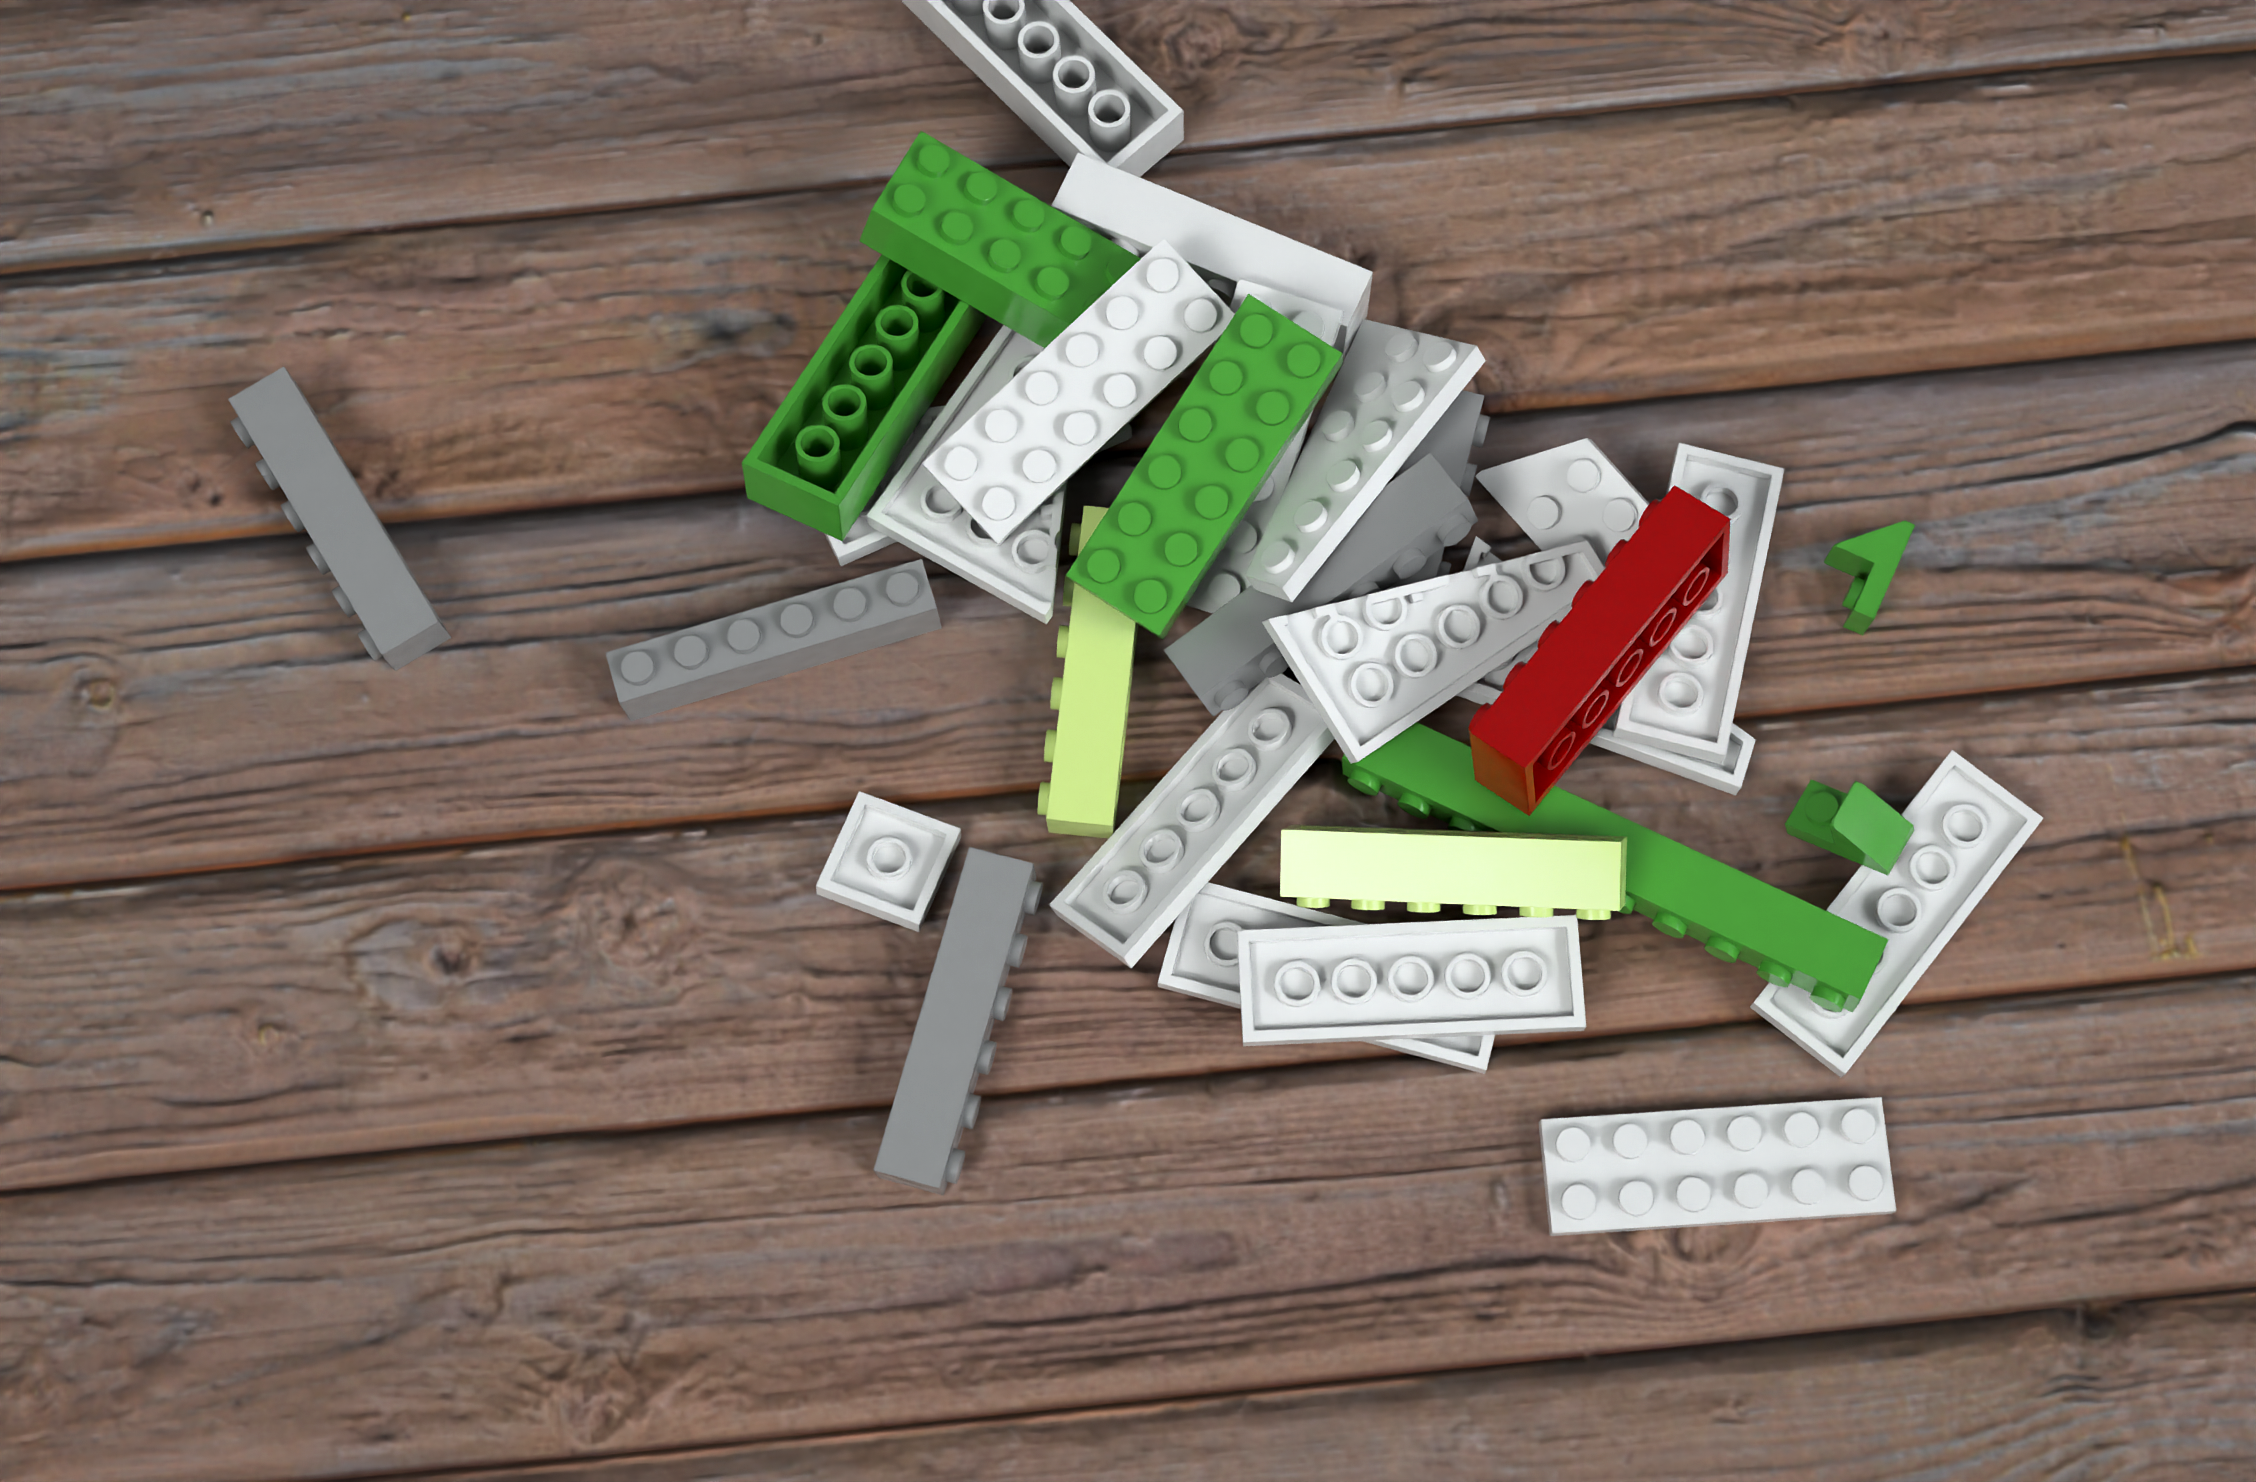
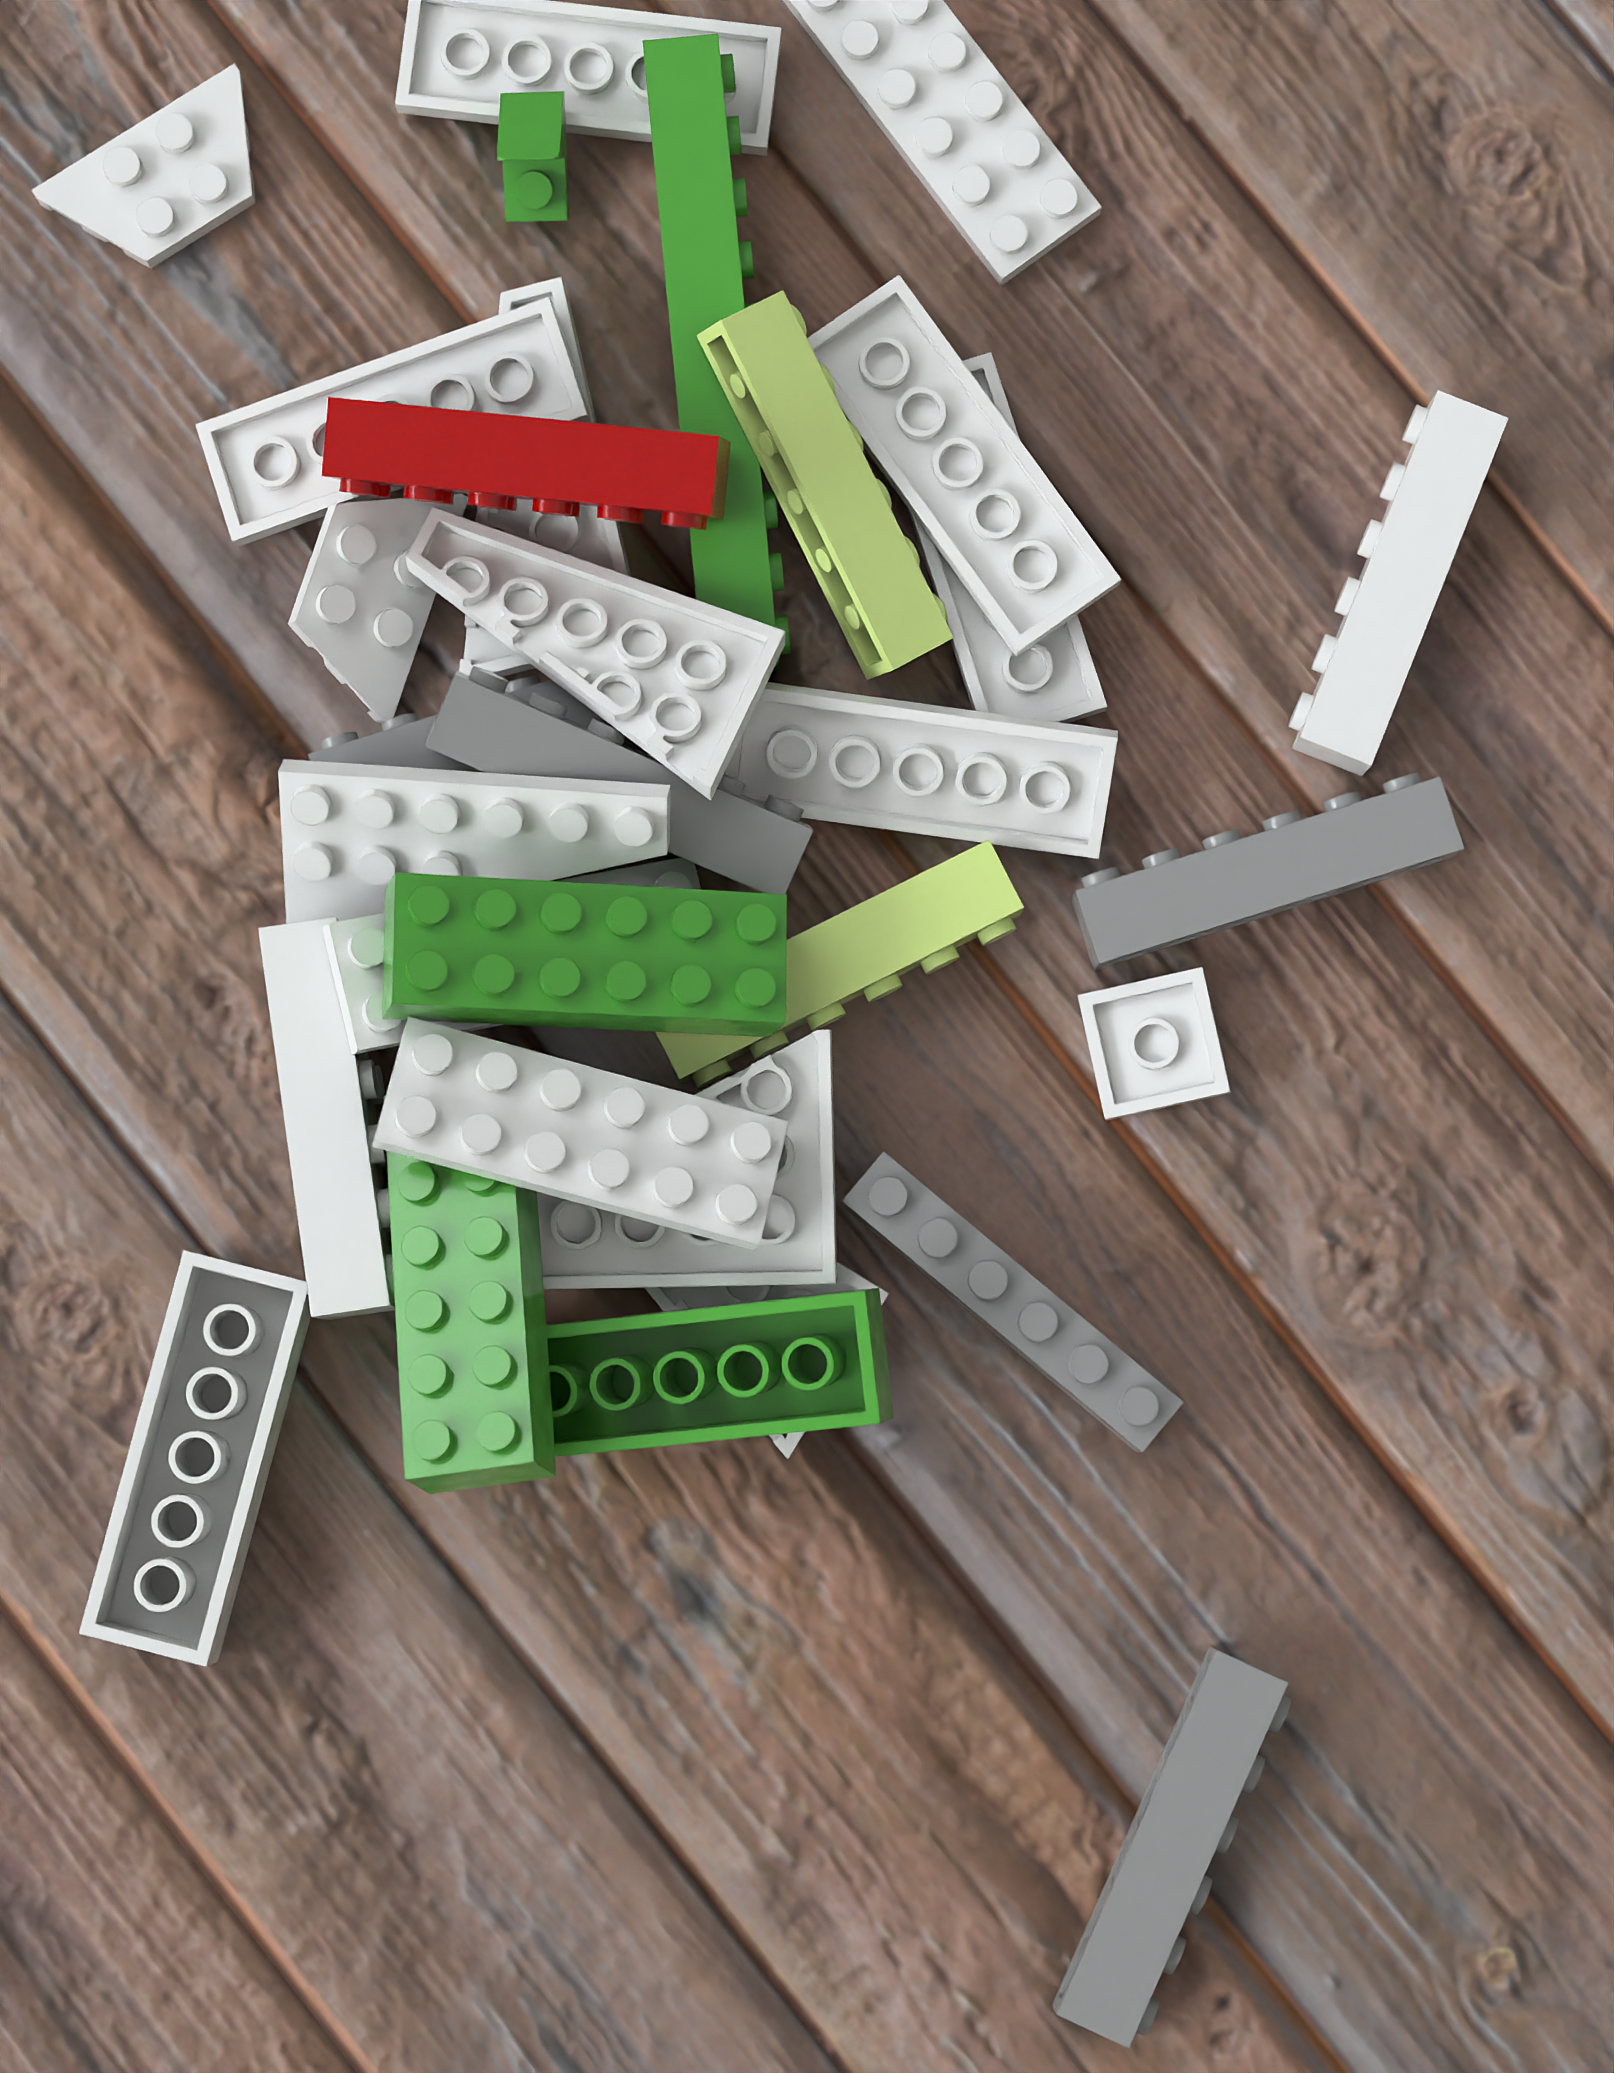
camera: 130 degrees left, 10 degrees up
bright green slope [1824,521,1915,635] -> none
none -> white wing [31,63,256,269]
none -> white brick [1288,390,1509,776]

